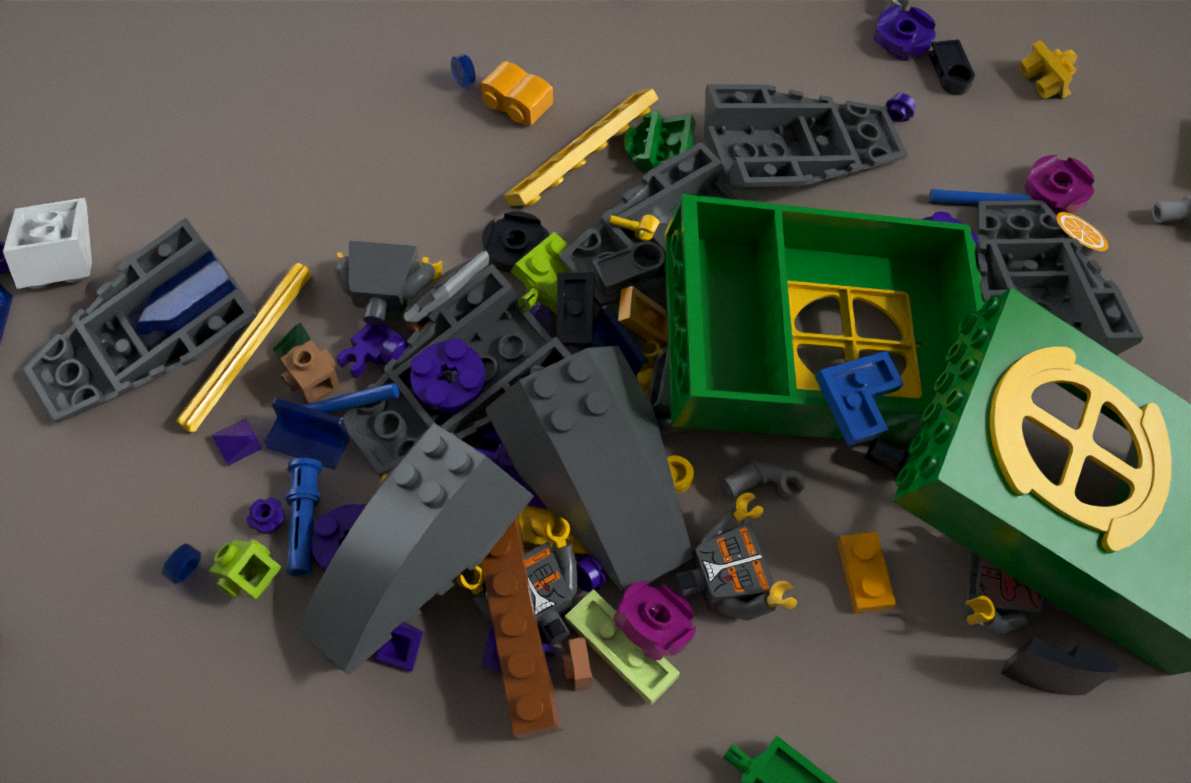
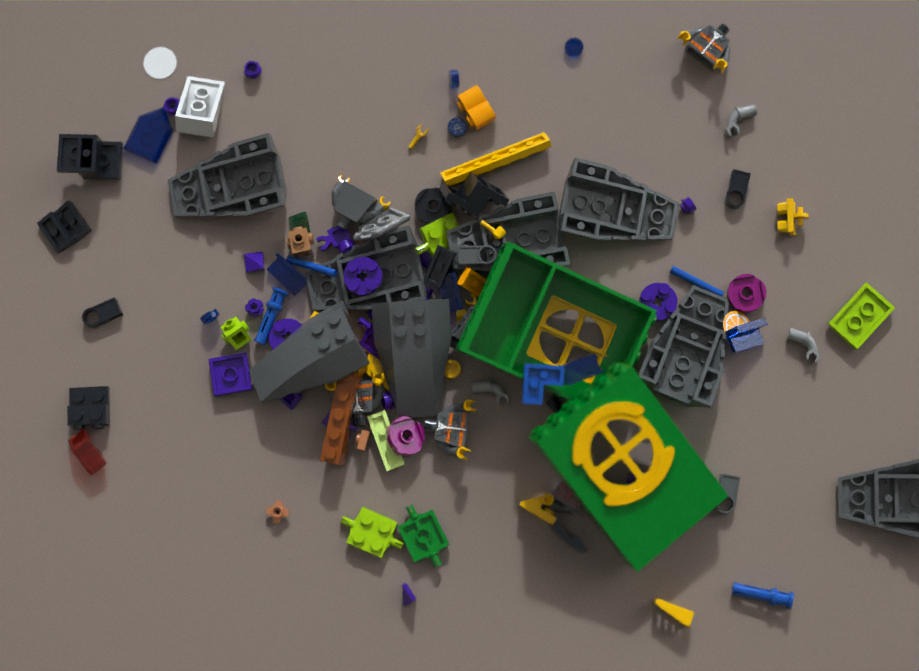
camera: 30 degrees right, 20 degrees up
clear blue tile [135,250,238,335] -> none
yellow axle [176,263,311,433] -> none
green slope [624,110,696,174] -> none
light orange plate [837,532,896,614] -> none
dark purple plate [874,6,936,61] -> none
none -> dark purple plate [208,352,253,397]
none -> dark purple plate [243,61,262,79]
none -> yellow hand [408,124,429,149]
none -> black bracket [439,172,509,217]
none -> dark blue tile [448,117,466,137]
none -> yellow slope [519,495,557,526]
none -> clear blue panel [561,353,604,386]
none -> clear blue panel [725,318,768,353]

